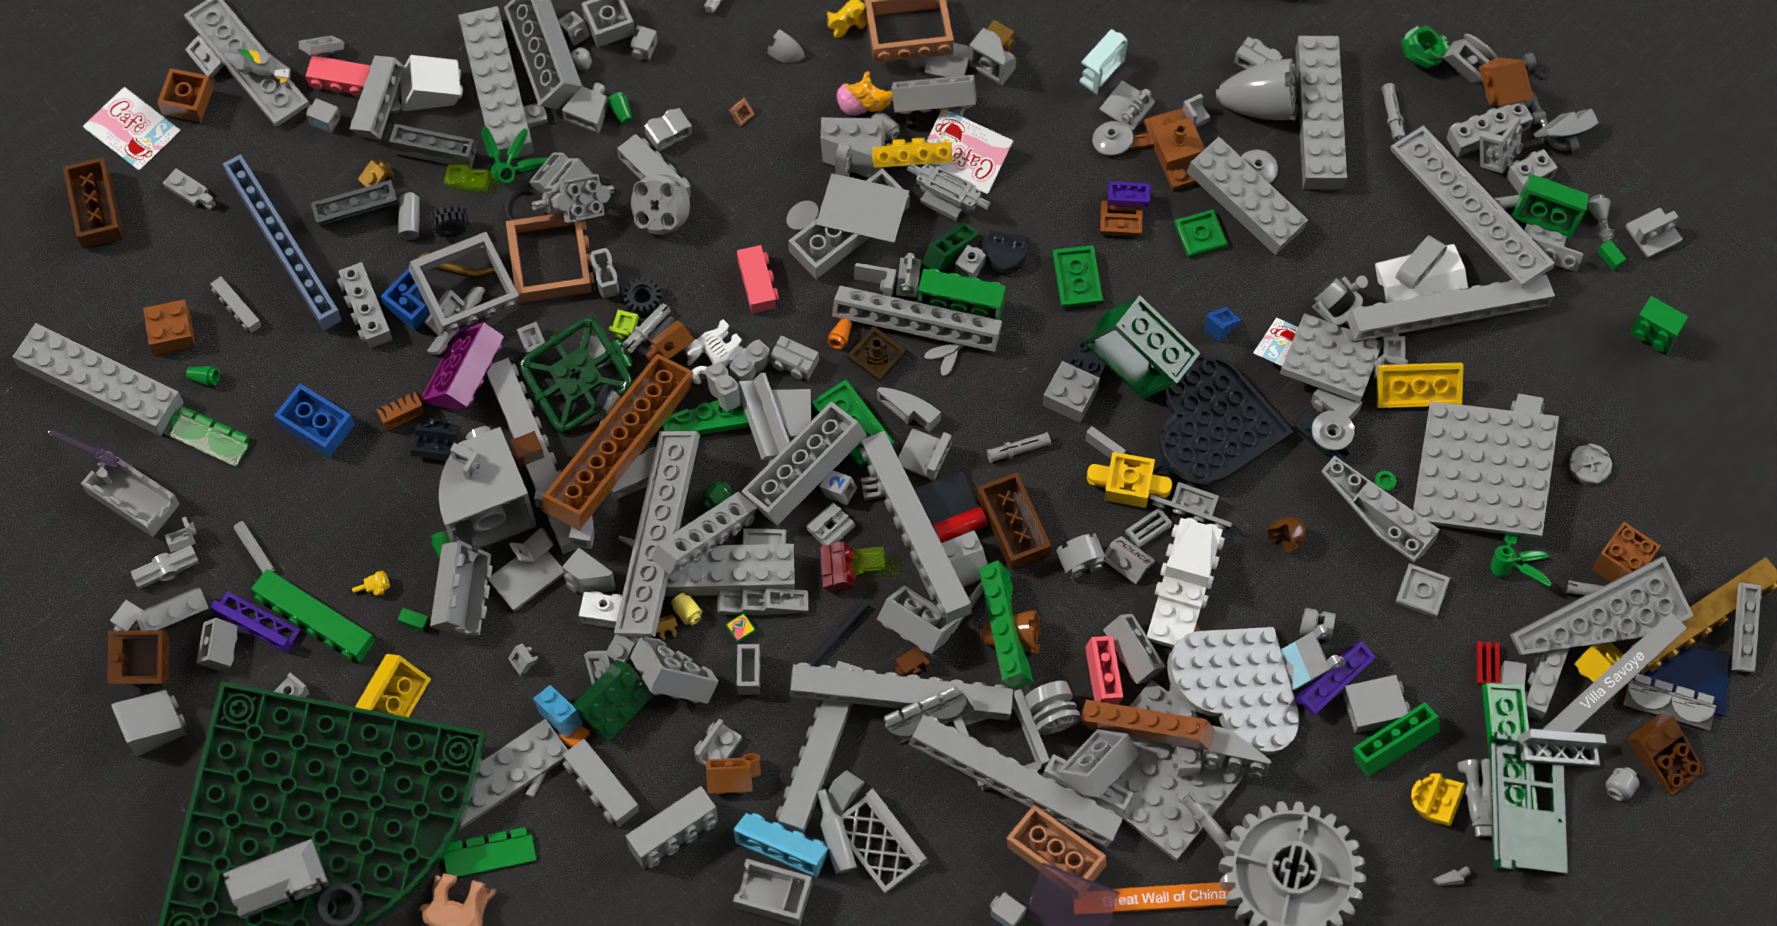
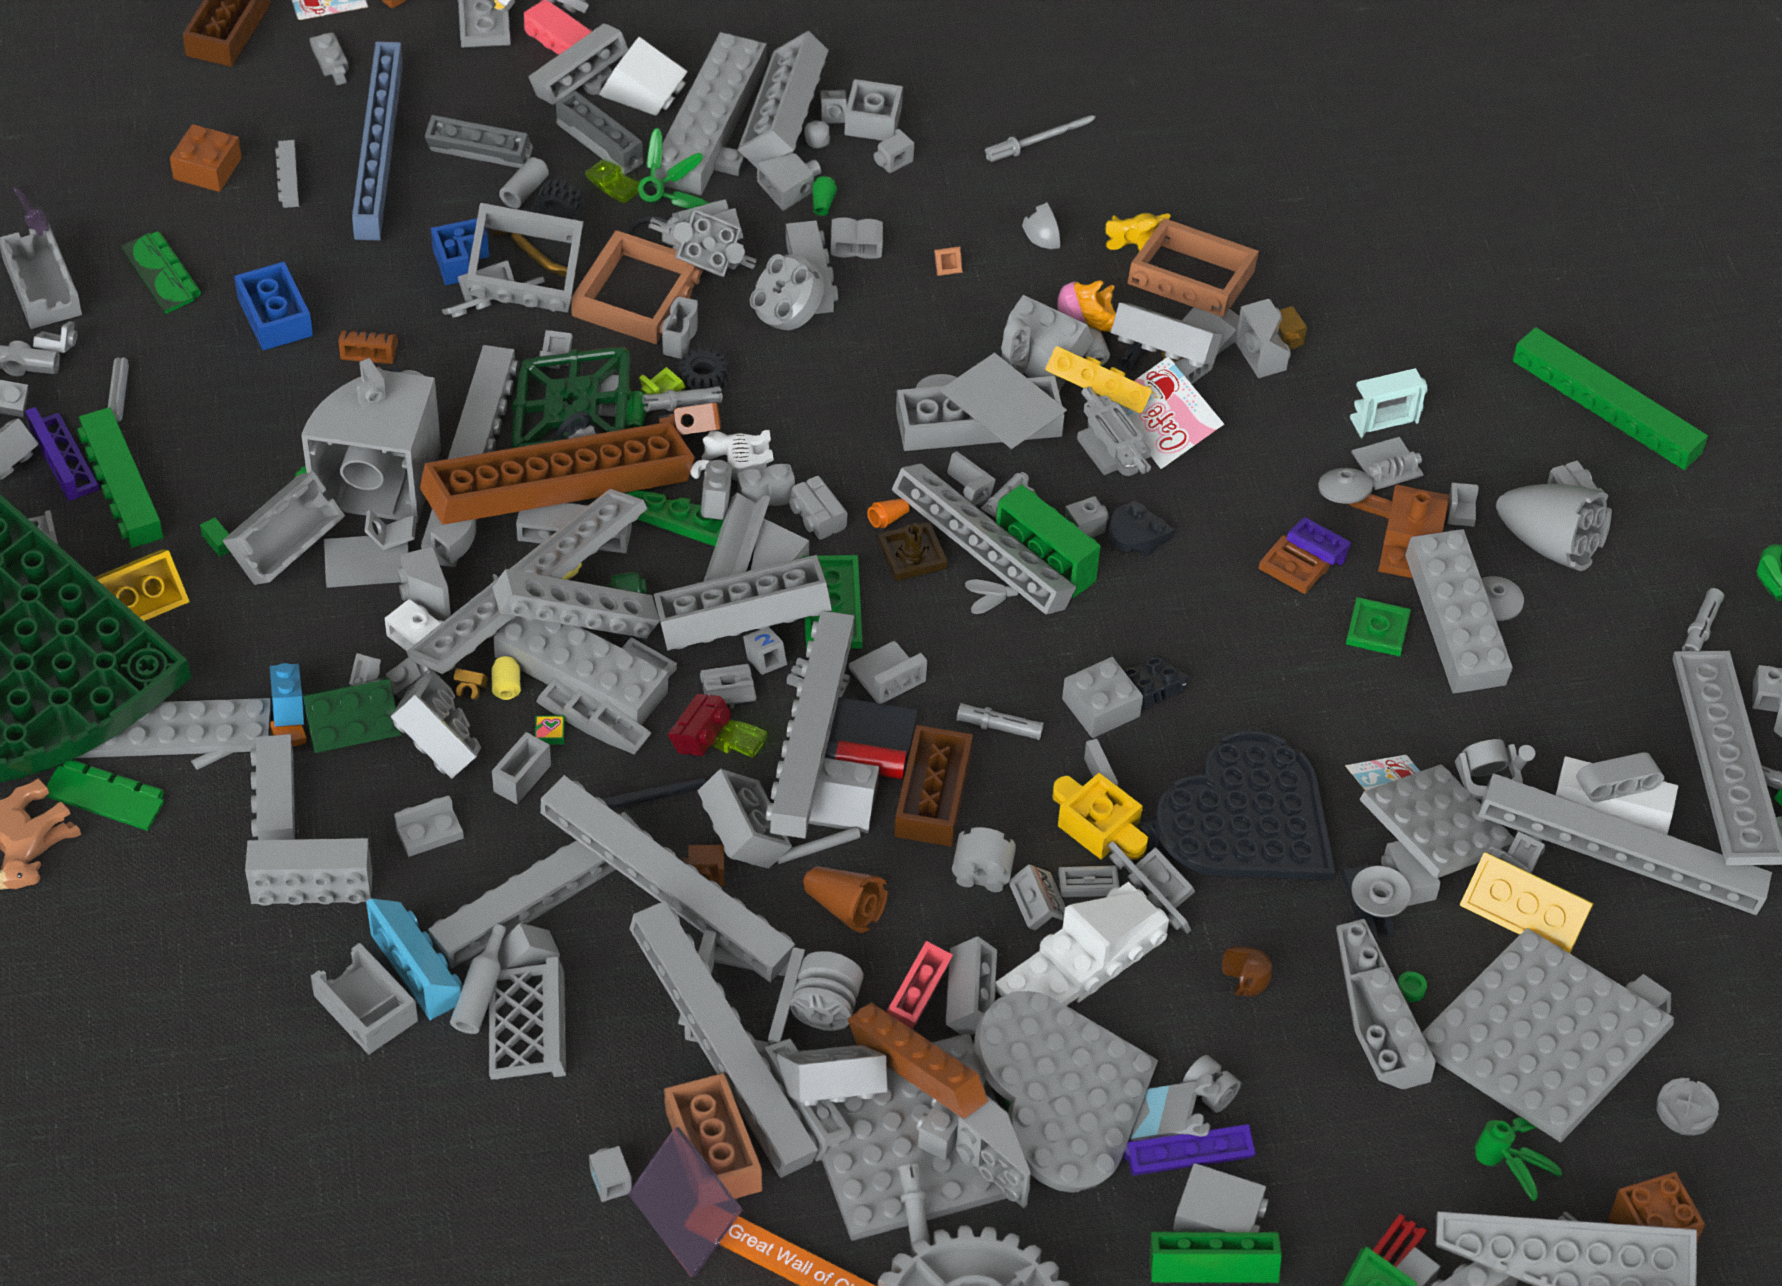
camera: 30 degrees right, 15 degrees down
light grey brick [12,323,184,436] -> none
green cone [186,366,220,387] -> none
light grey brick [306,99,341,133] -> none
light grey brick [337,262,393,349] -> none
yellow piece [352,571,390,596] -> none
pearl gold bracket [358,160,395,187] -> none
magenta slope [420,323,504,410] -> none
light grey tile [508,644,538,675] -> none
reddish brown brick [510,431,544,466] -> none
dark orange hinge [706,753,761,795] -> none
coral brick [737,245,779,314] -> none
light grey slope [877,387,941,432] -> none
light grey windscreen [885,685,976,744] -> none
dark green slope [922,222,980,272] -> none
green arch [979,561,1033,690] -> none
green plate [1052,245,1103,309] -> none
window [1083,295,1200,399] -> none
blue slope [1204,307,1241,342] -> none
light grey brick [1295,36,1347,190] -> none
light grey tile [1395,563,1450,618] -> none

